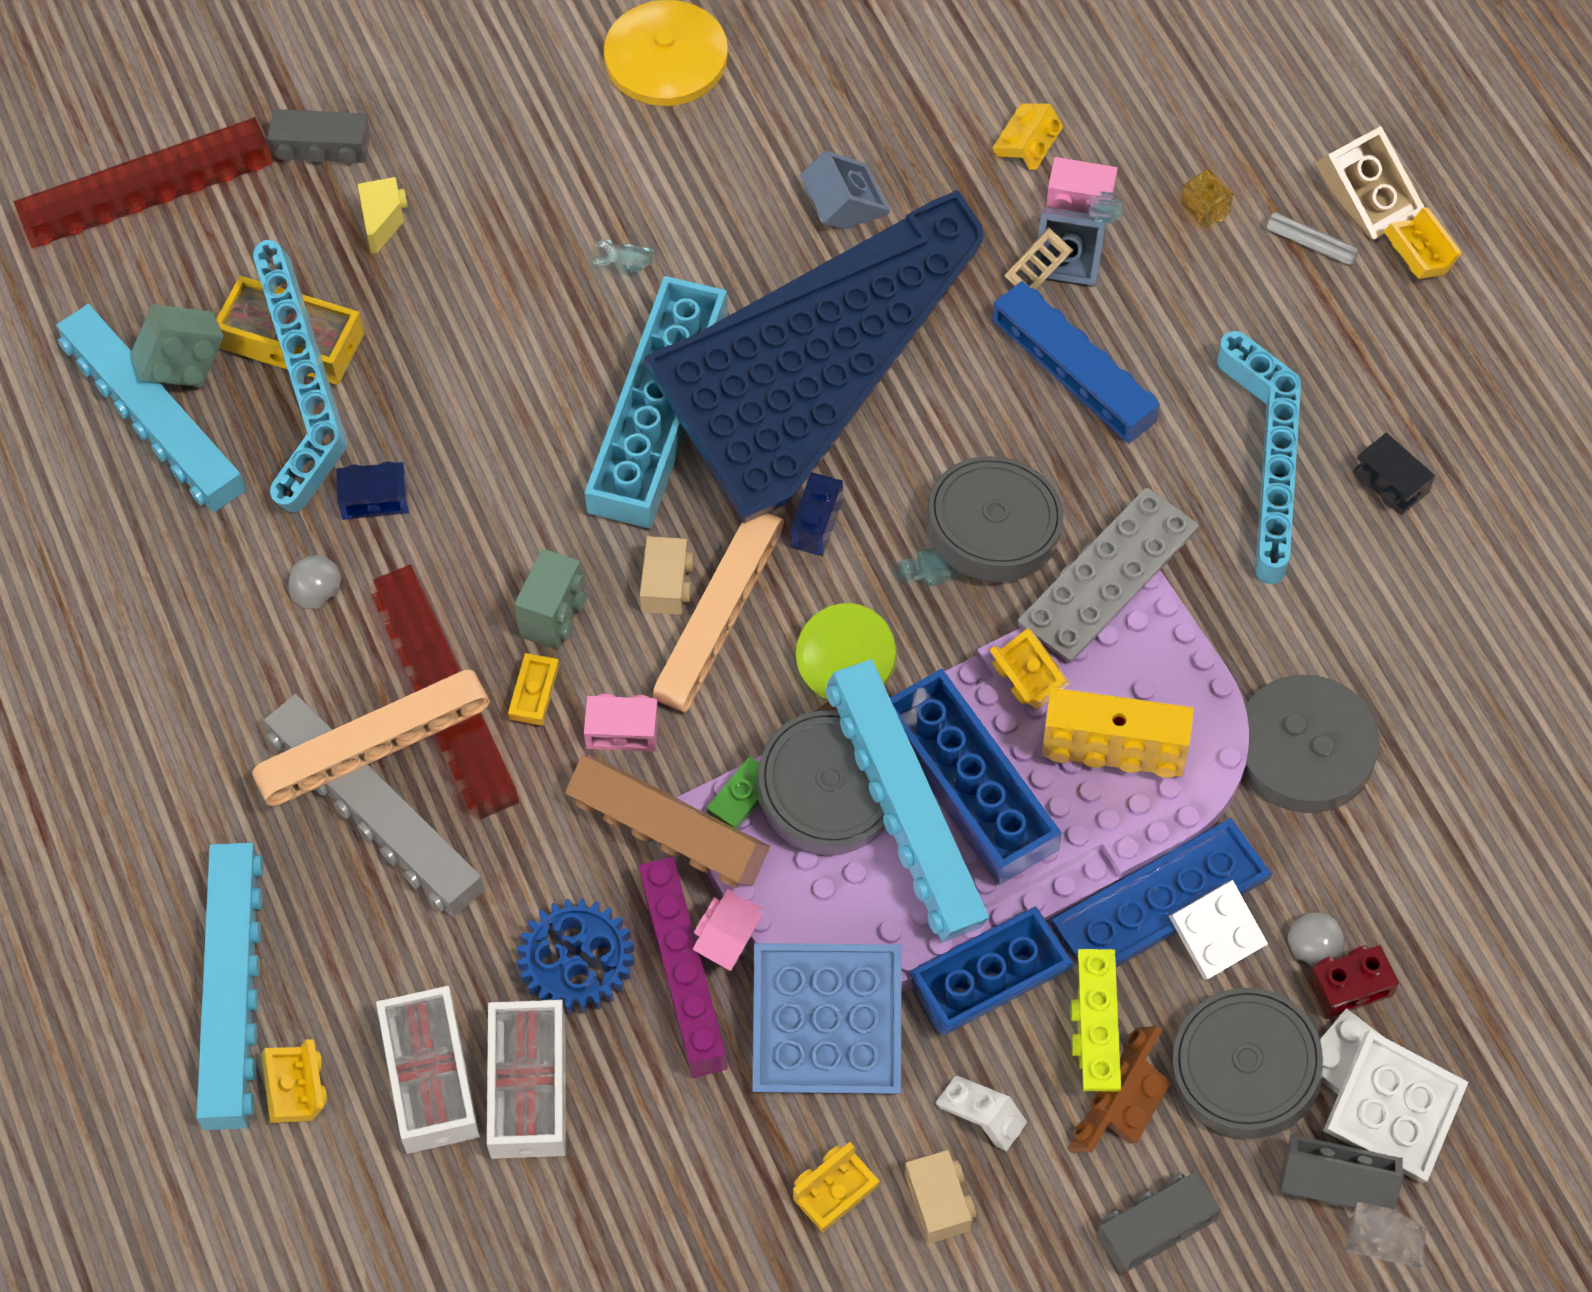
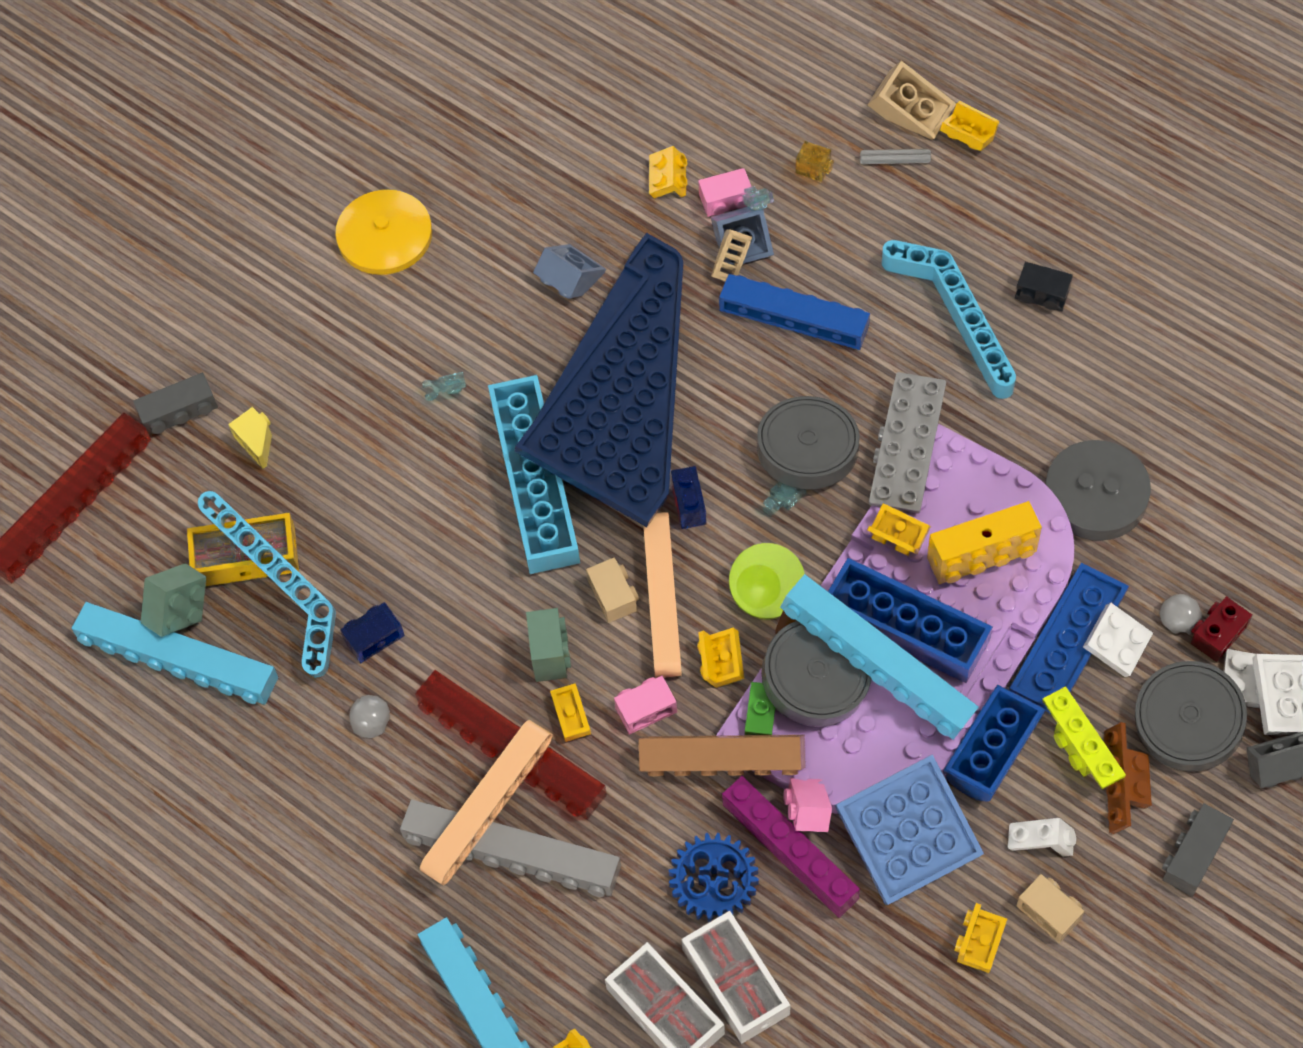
camera: 25 degrees left, 0 degrees up
none -> yellow bracket [697,627,745,688]

